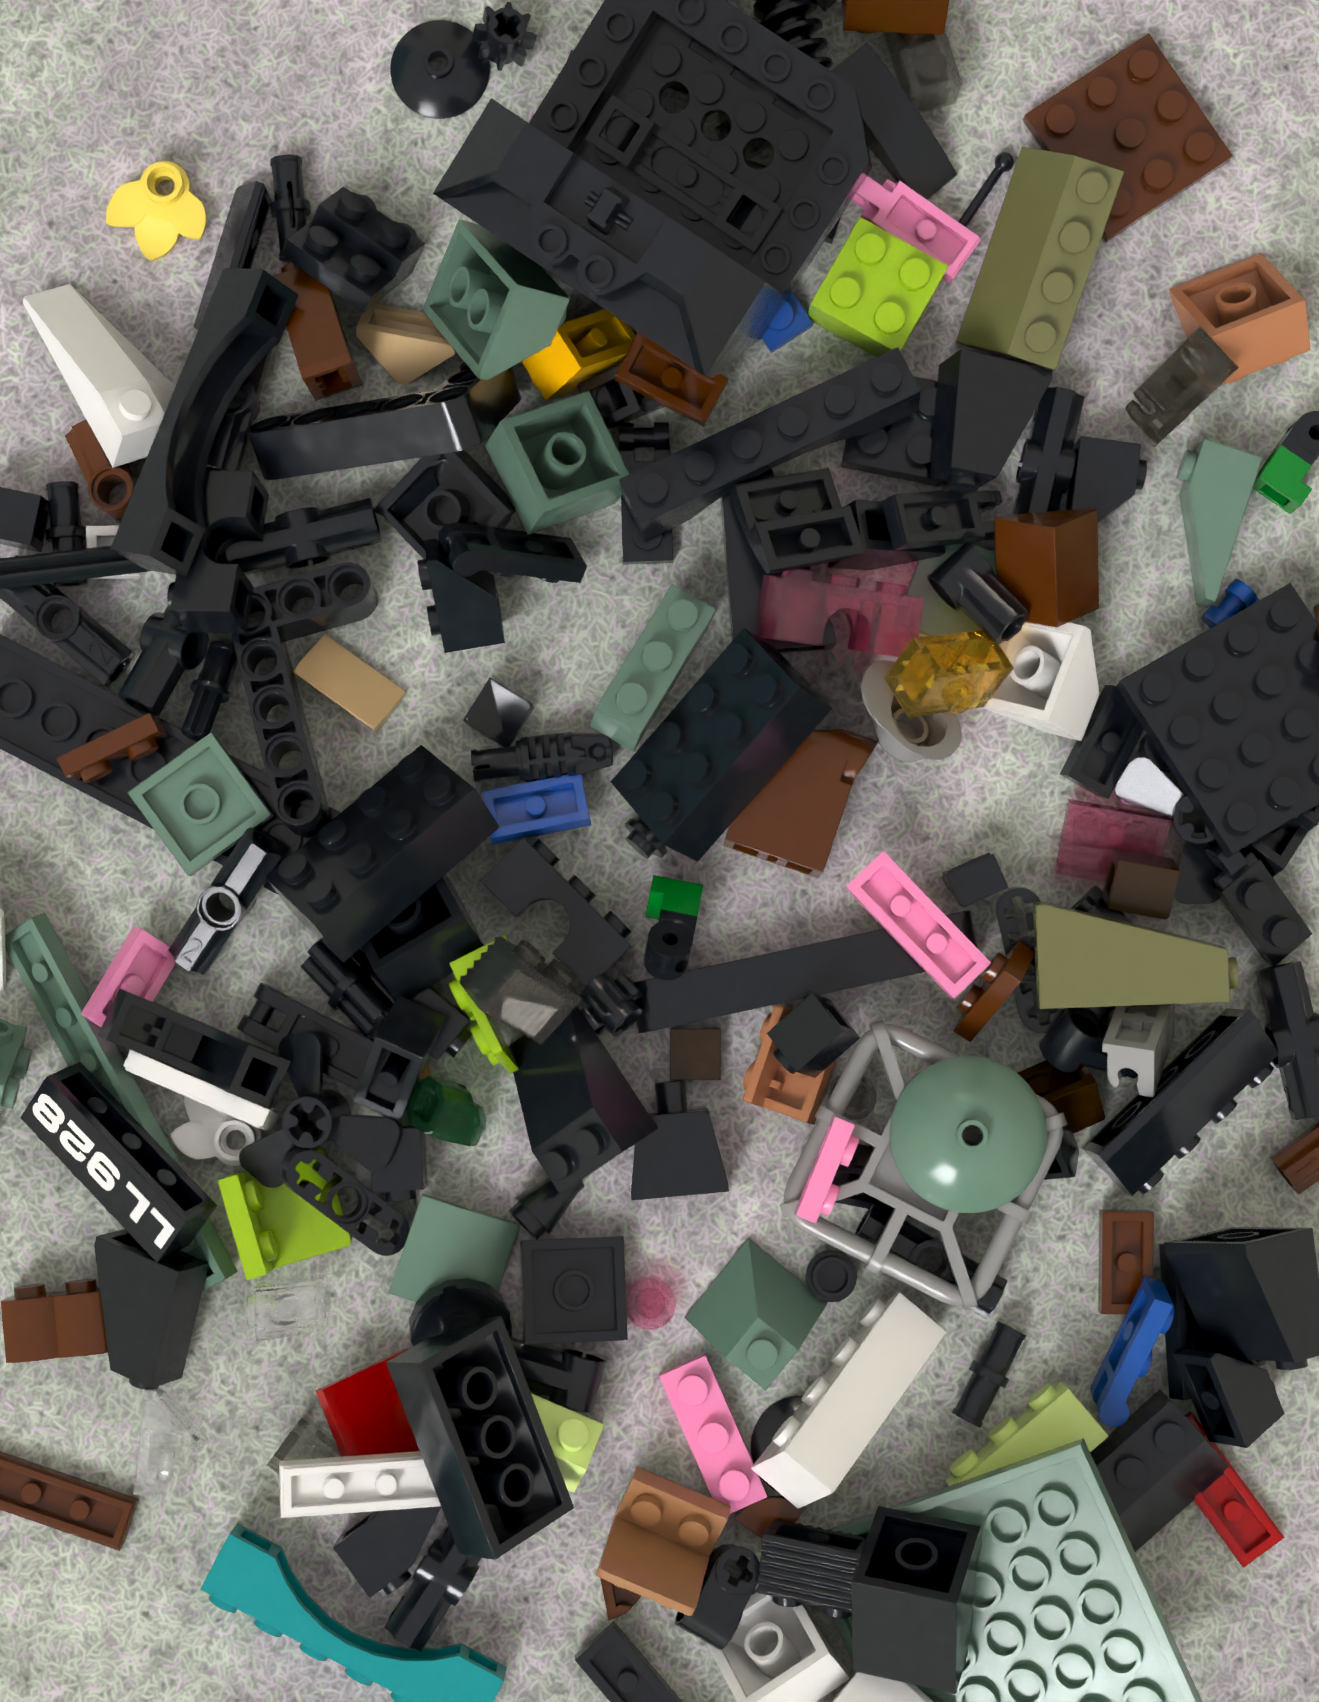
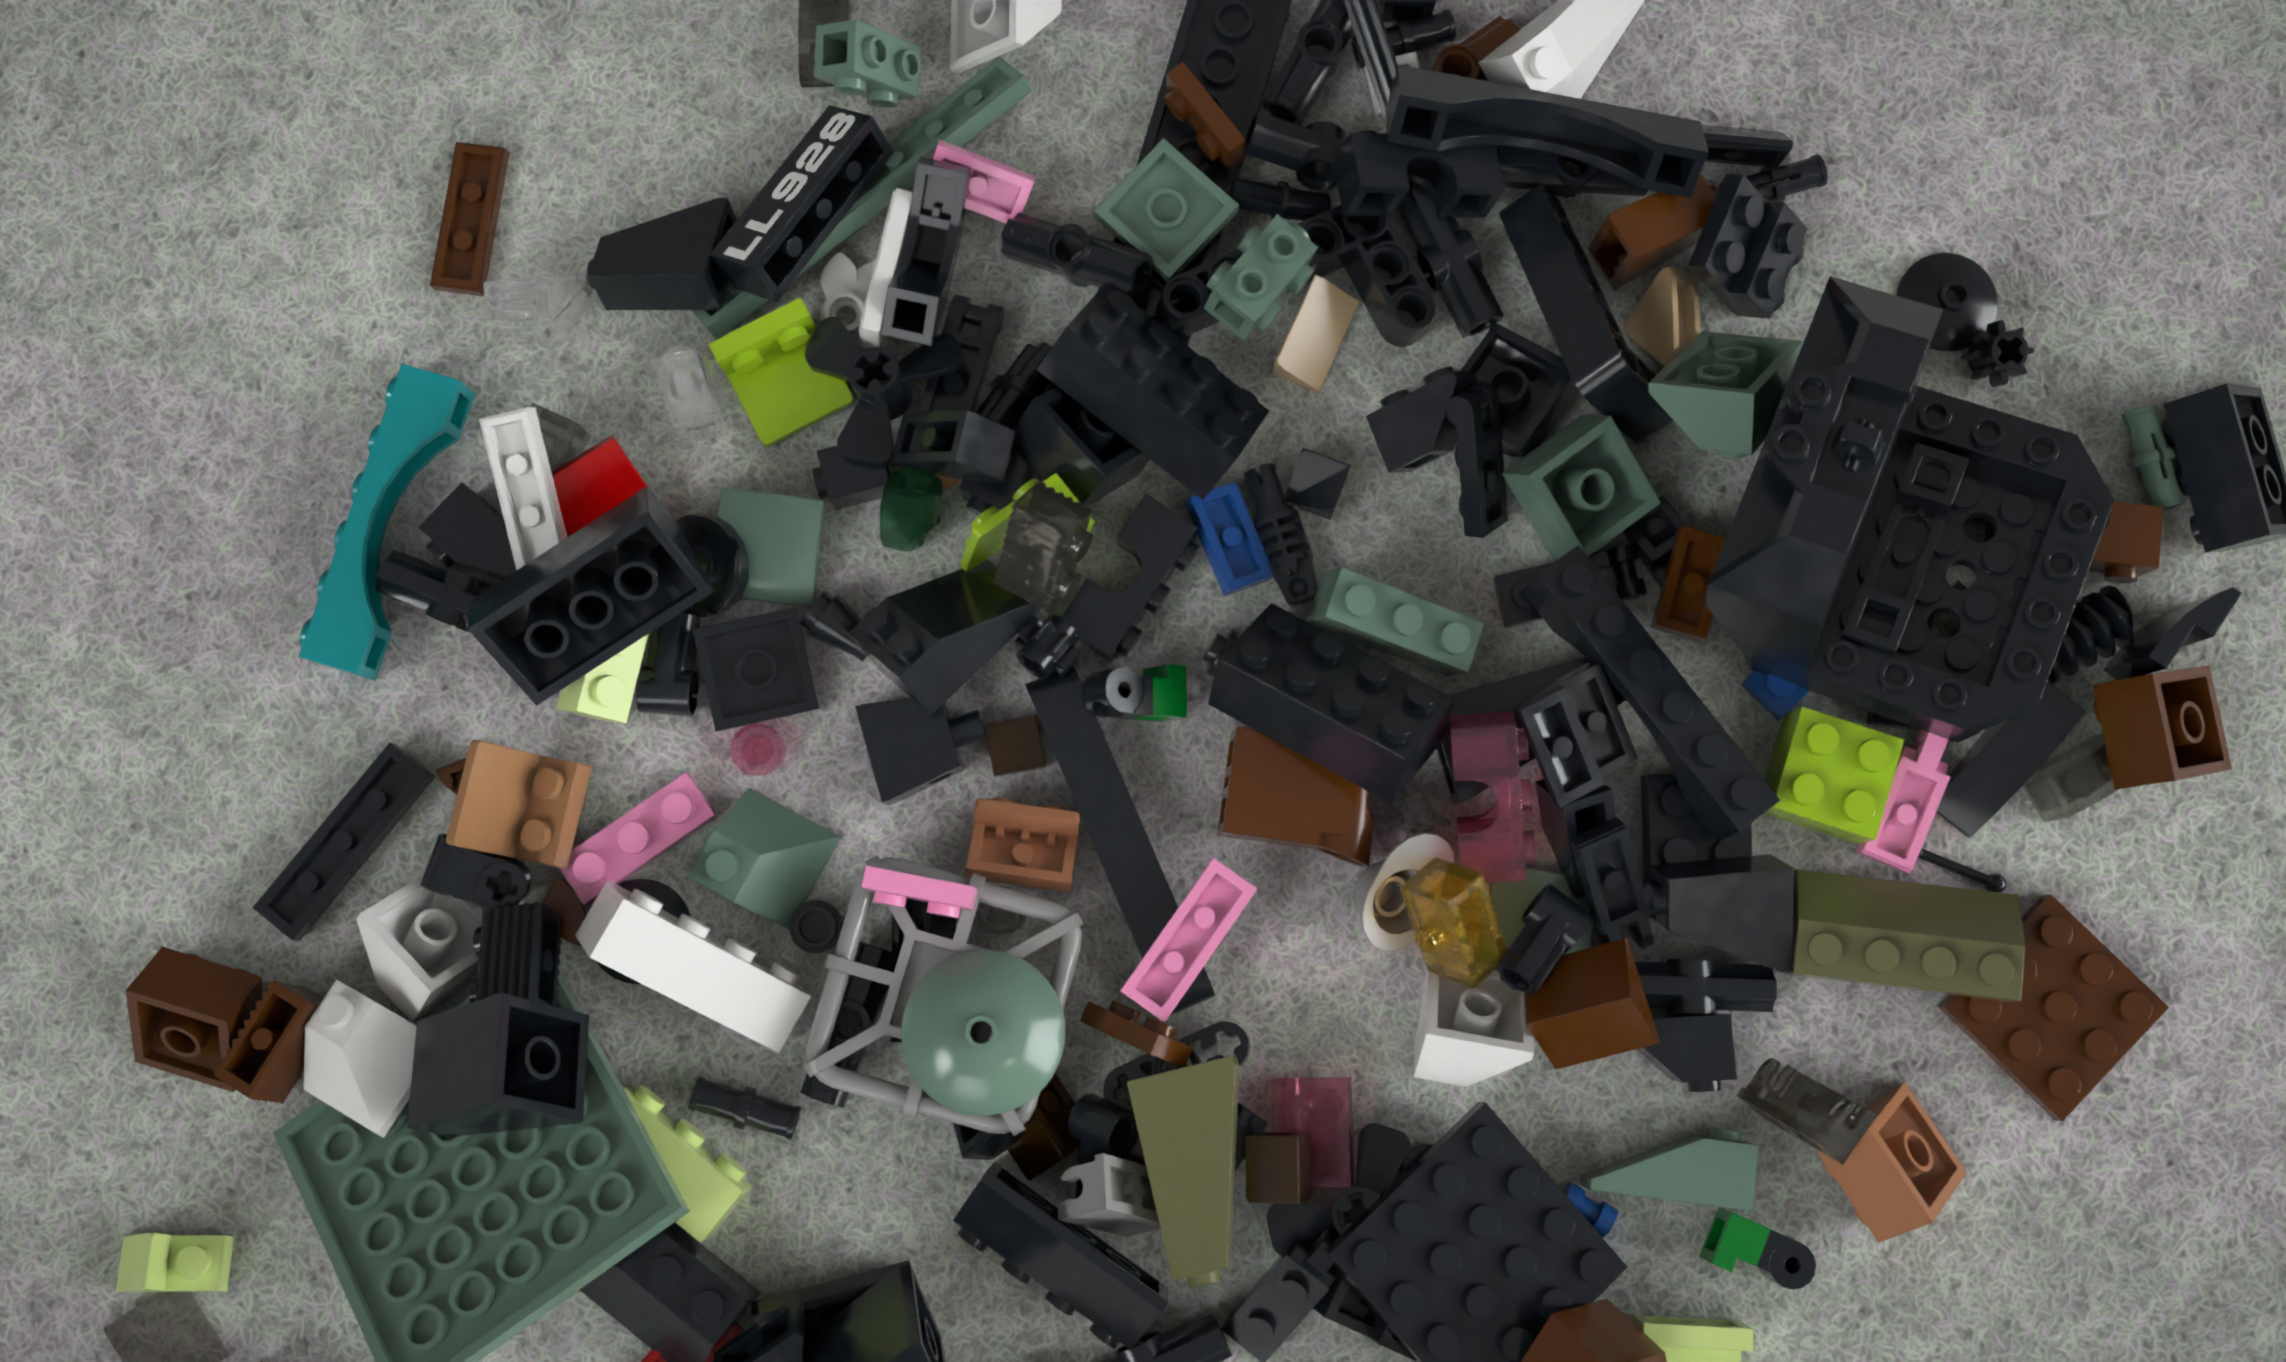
camera: 85 degrees right, 5 degrees down
reddish brown brick [1,1278,108,1363] -> none
light yellow plate [106,161,207,261] -> none
black beam [280,1147,410,1256] -> none
yellow slope [521,309,636,401] -> none
black brick [767,993,860,1078] -> none
black slope [942,852,1009,907] -> none
black plate [1060,685,1144,799] -> none
blue plate [1090,1276,1174,1427] -> none
reddish brown plate [1098,1209,1154,1314] -> none
none -> sand green brick [1204,214,1318,341]

